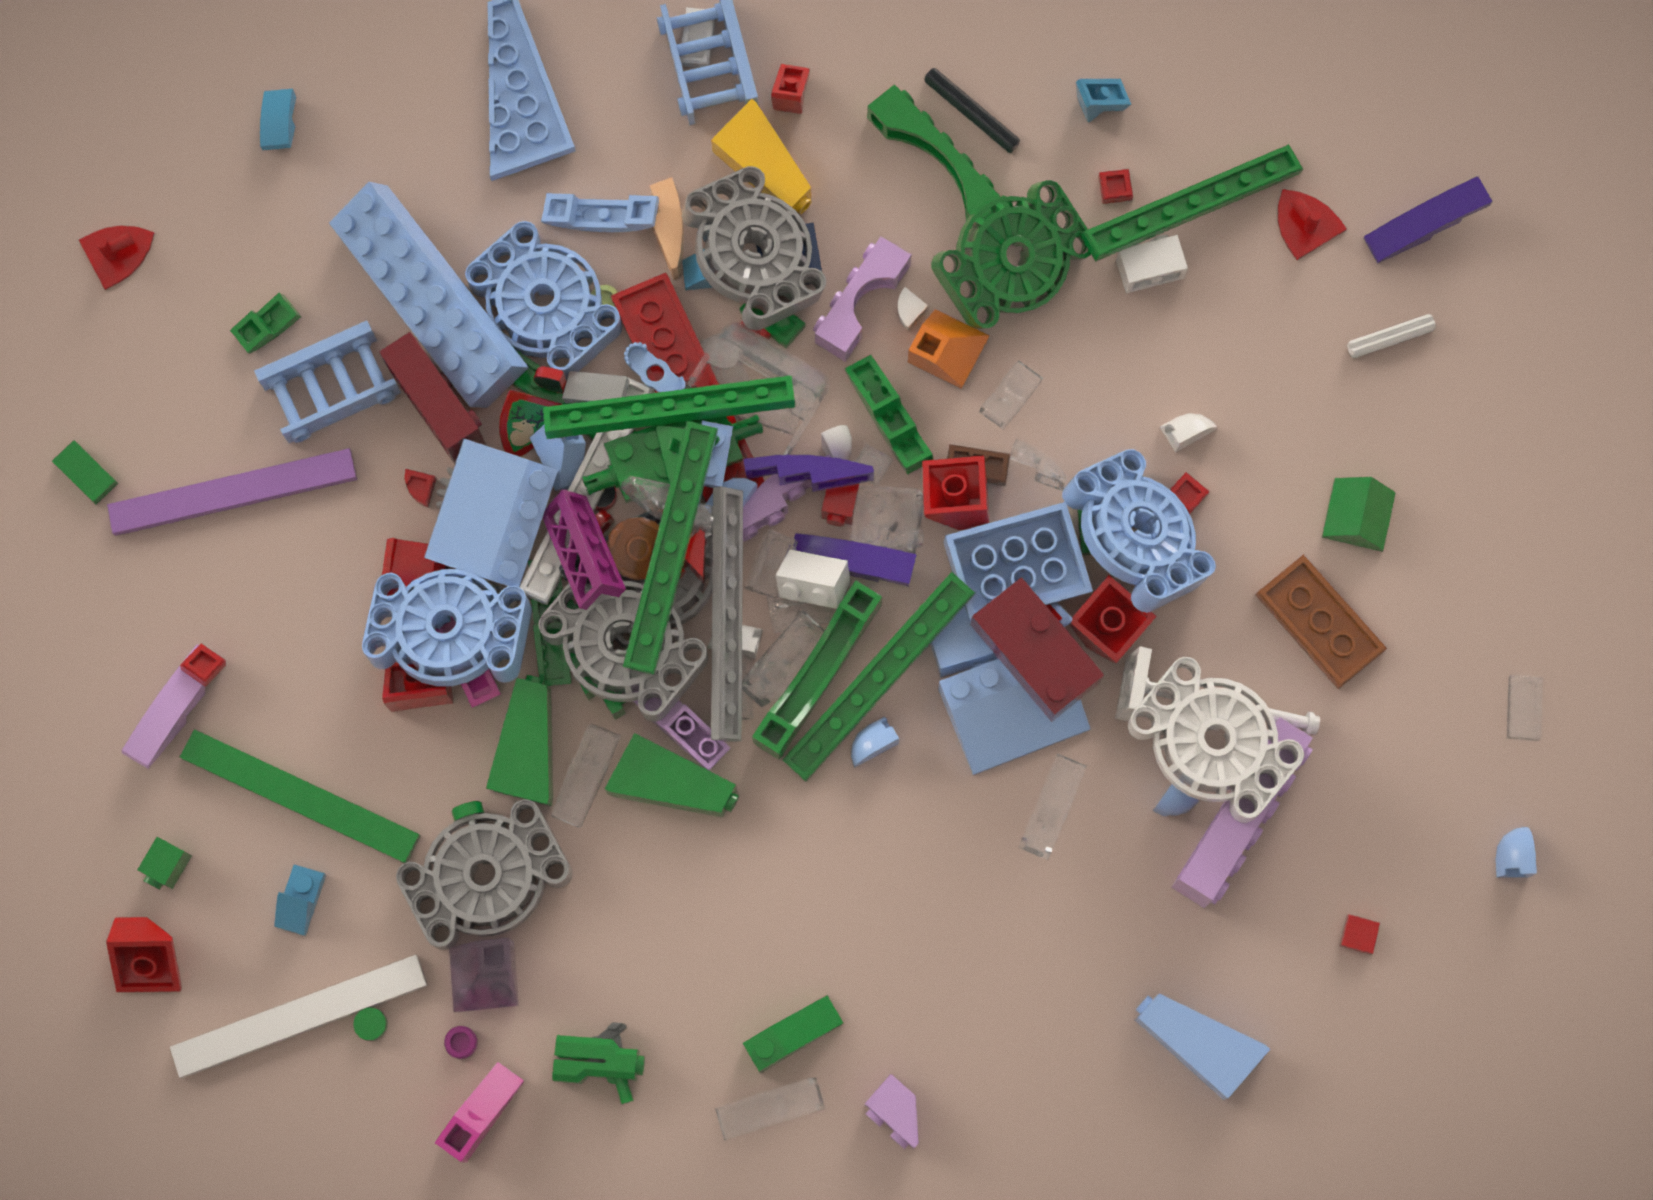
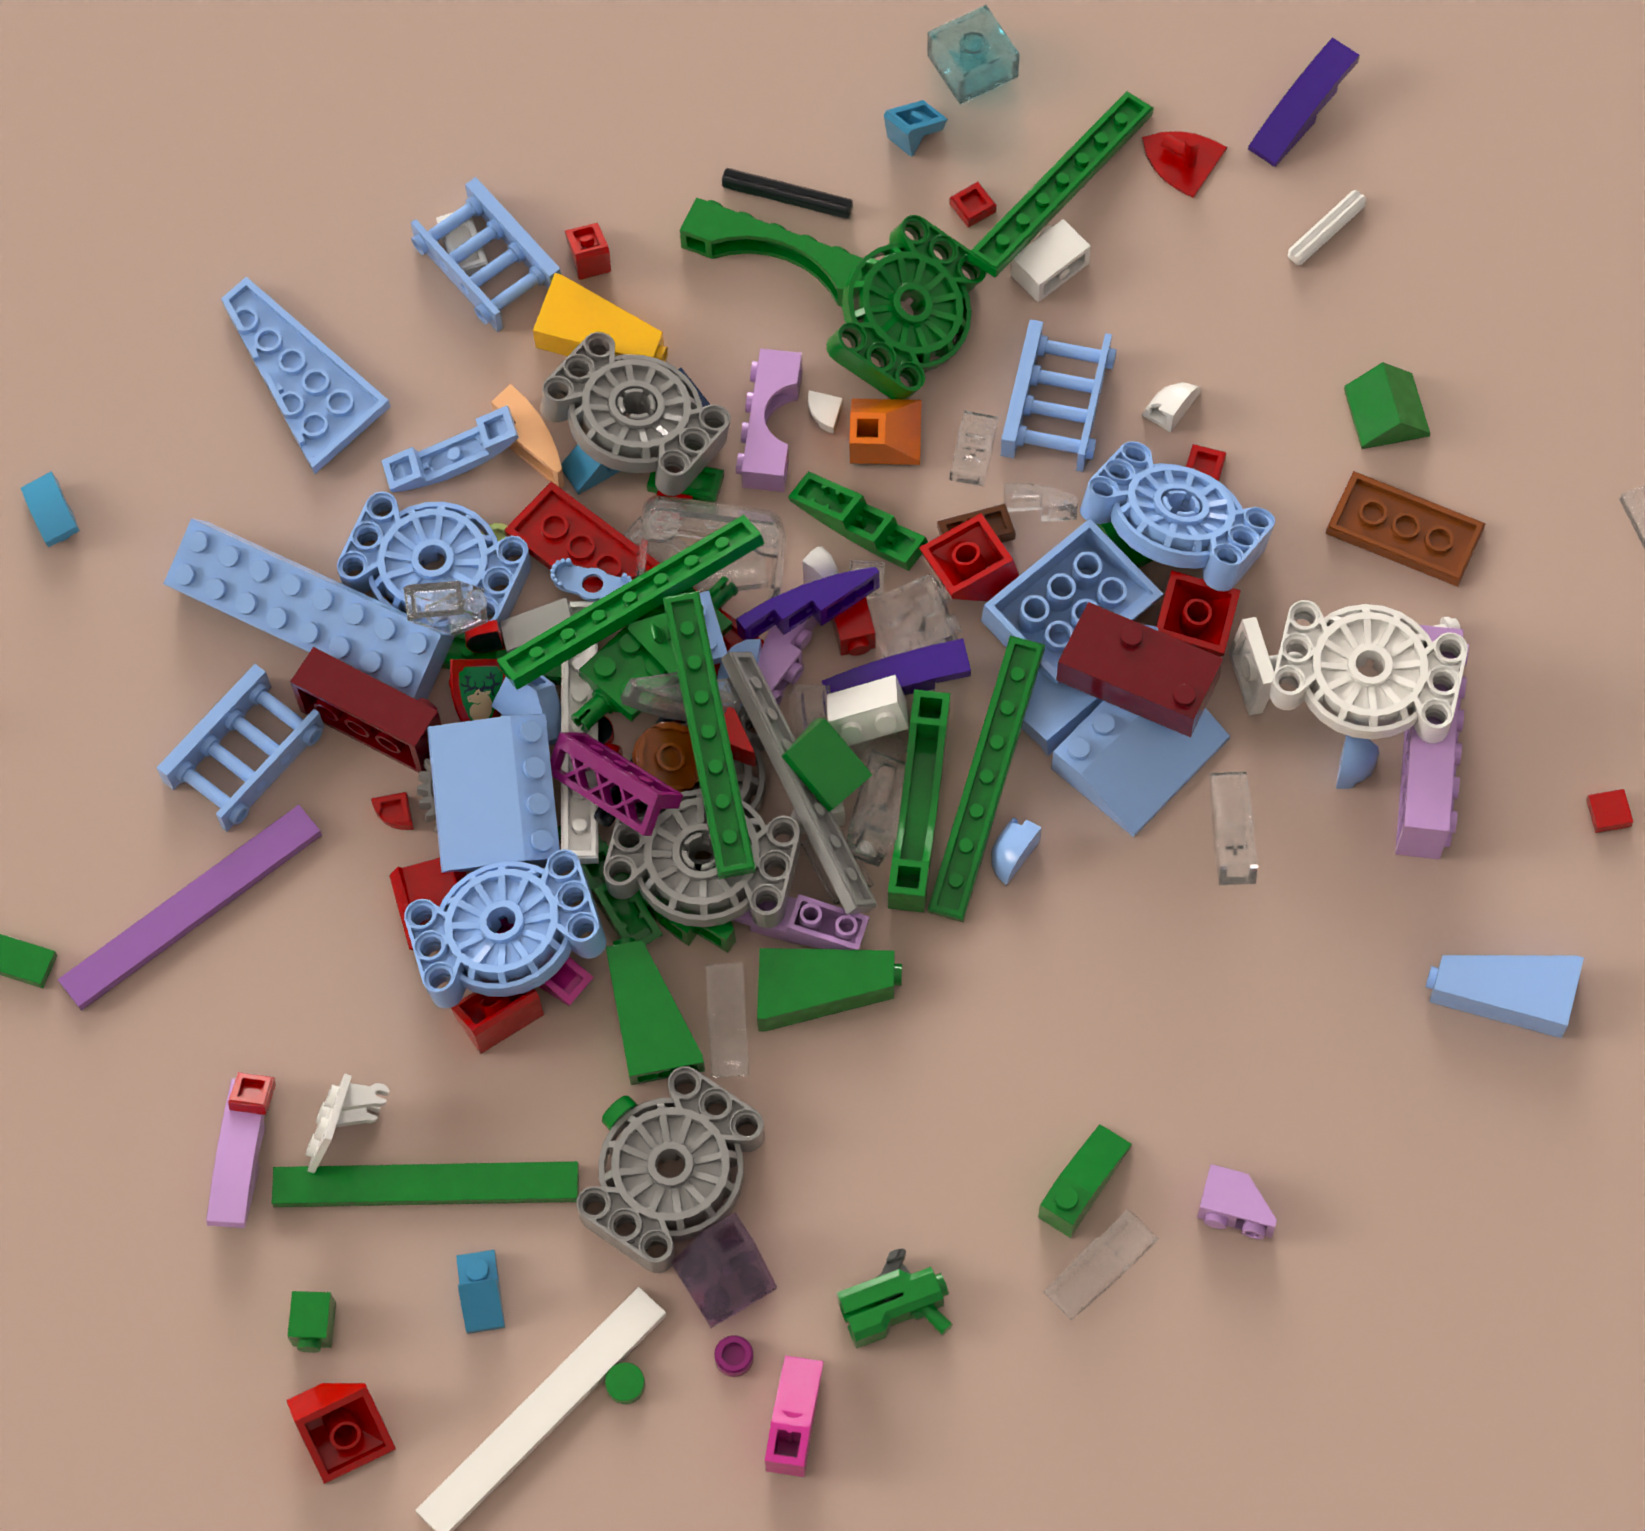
camera: 25 degrees left, 10 degrees down
green slope [230,293,302,354] -> none
none -> white plate [305,1073,390,1173]
none -> clear slope [403,581,488,636]
none -> green slope [781,718,873,812]
none -> clear light blue brick [927,5,1020,104]
none -> light blue fence [1000,319,1117,472]

